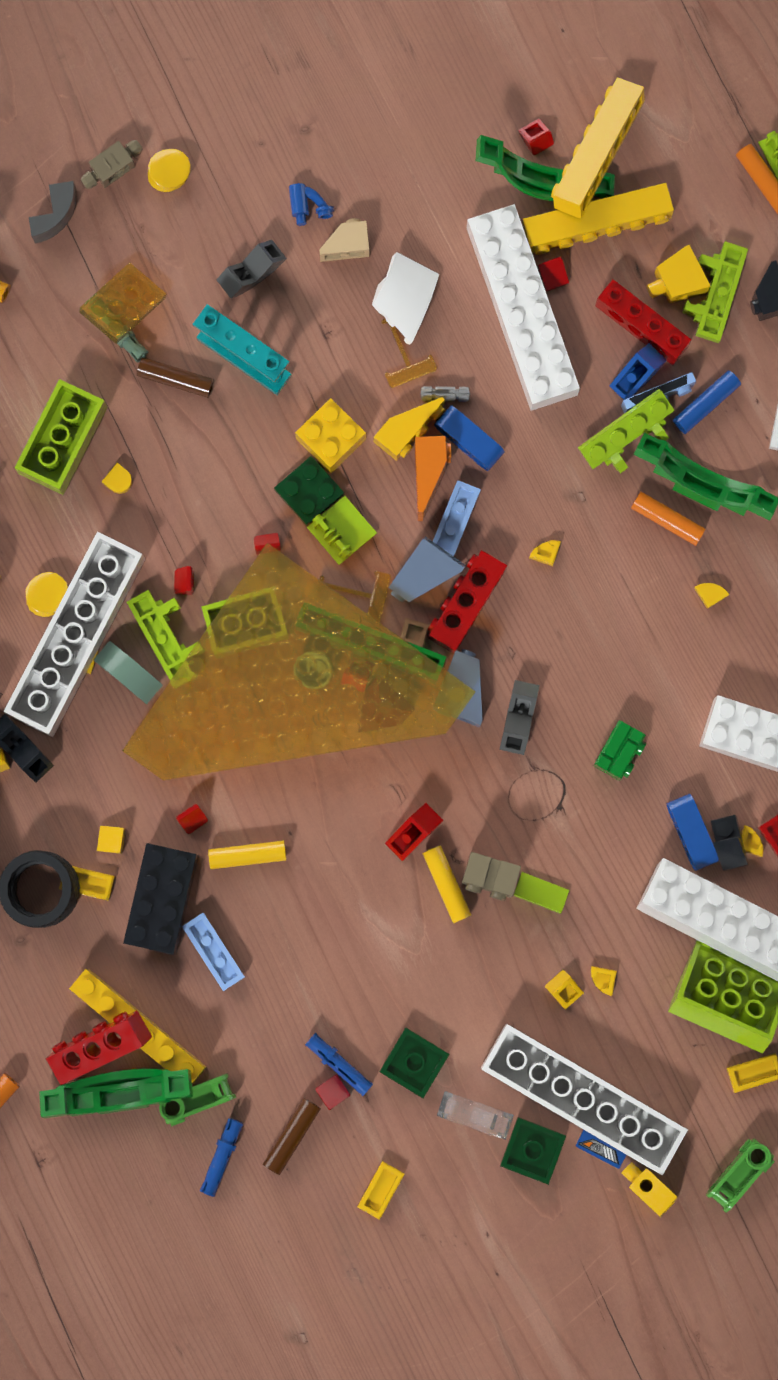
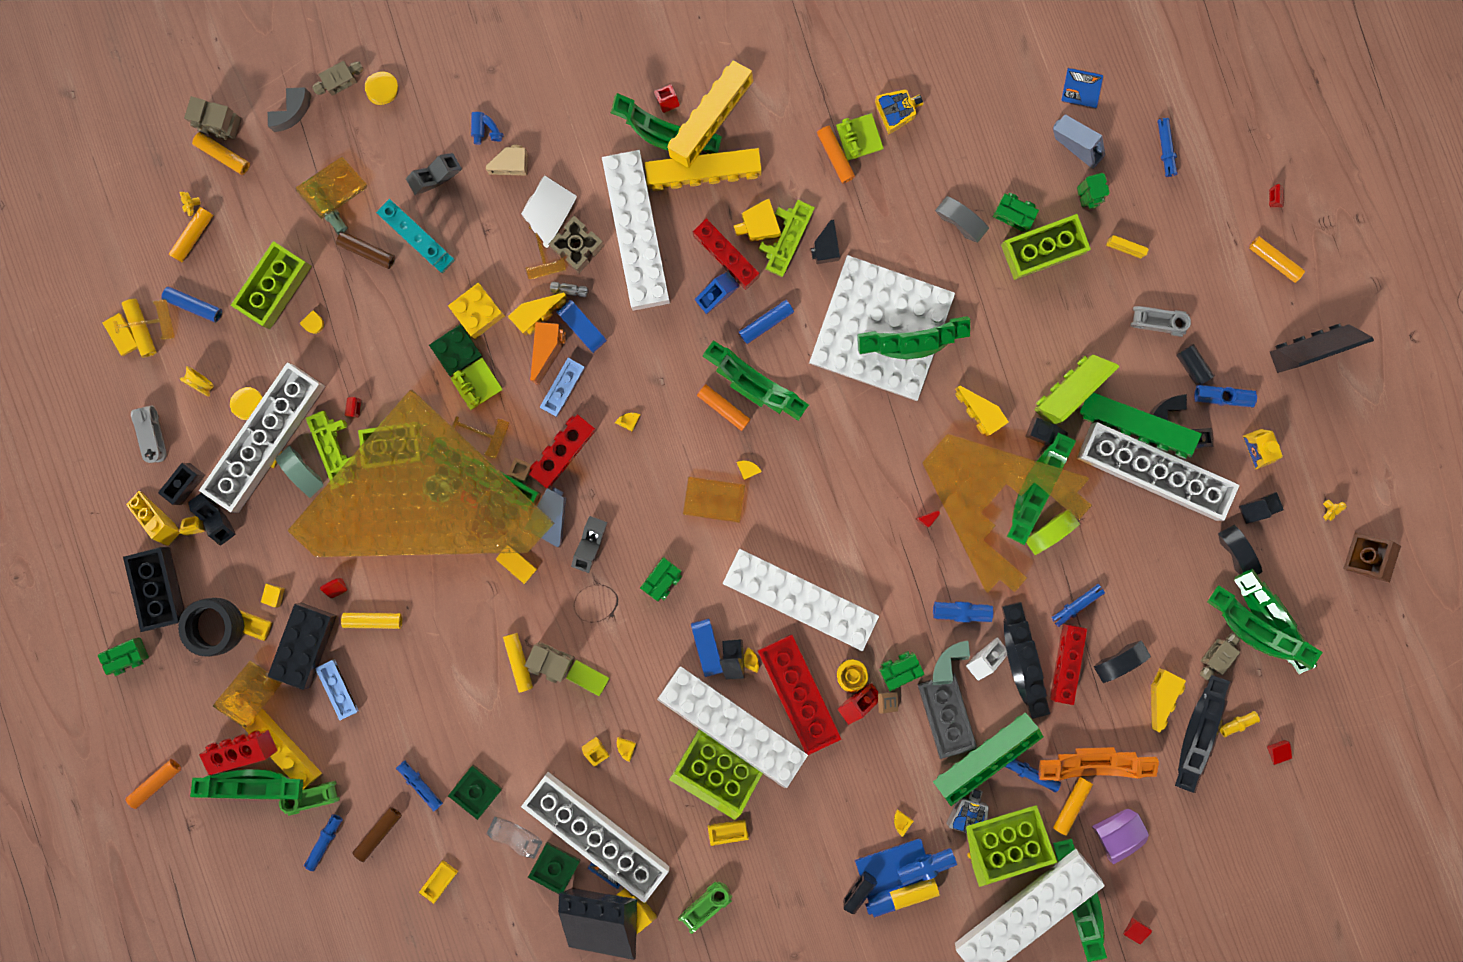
camera: 10 degrees right, 5 degrees up
red slope [254,533,281,555] -> none
red slope [315,1074,351,1110] -> none
red slope [385,803,444,861] -> none
sand blue slope [388,536,466,602] -> none
red slope [537,256,569,292] -> none
lime hinge [578,389,675,473] -> none
plate [621,372,696,414] -> none
none -> clear yellow plate [213,661,282,728]
none -> yellow tile [496,544,538,584]
none -> dark tan brick [548,216,605,274]
none -> black slope [558,888,637,960]
none -> clear yellow plate [683,477,745,523]

